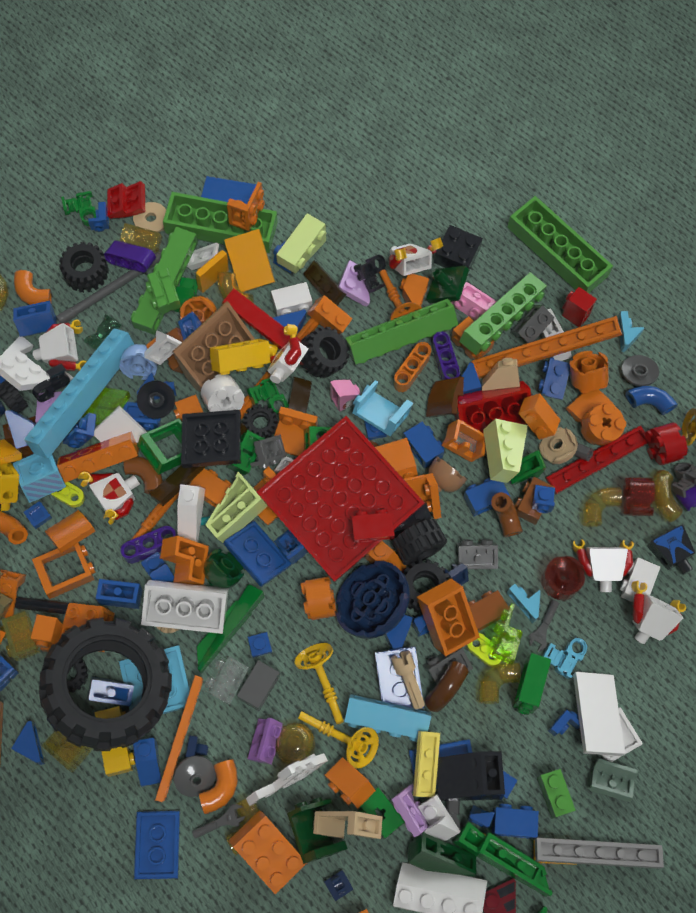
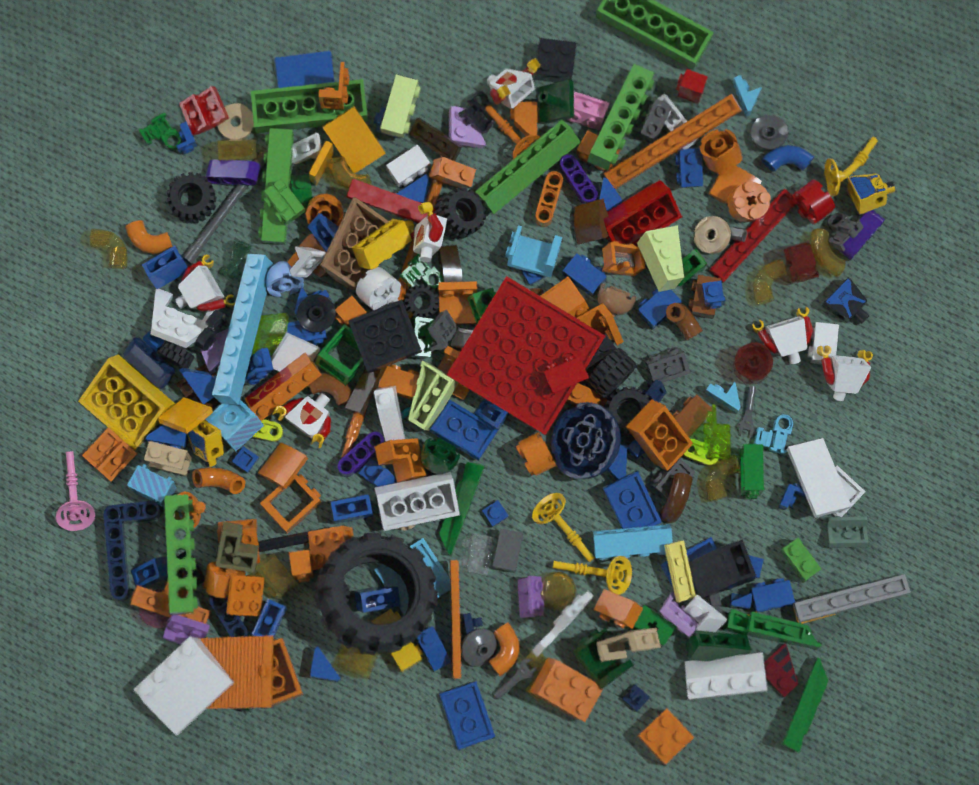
camera: 15 degrees left, 10 degrees up
bright pink slope [330,380,361,412] -> none
tan piece [391,651,425,710] -> none
tan slope [482,358,520,391] -> none
orange brick [519,393,560,440] -> none

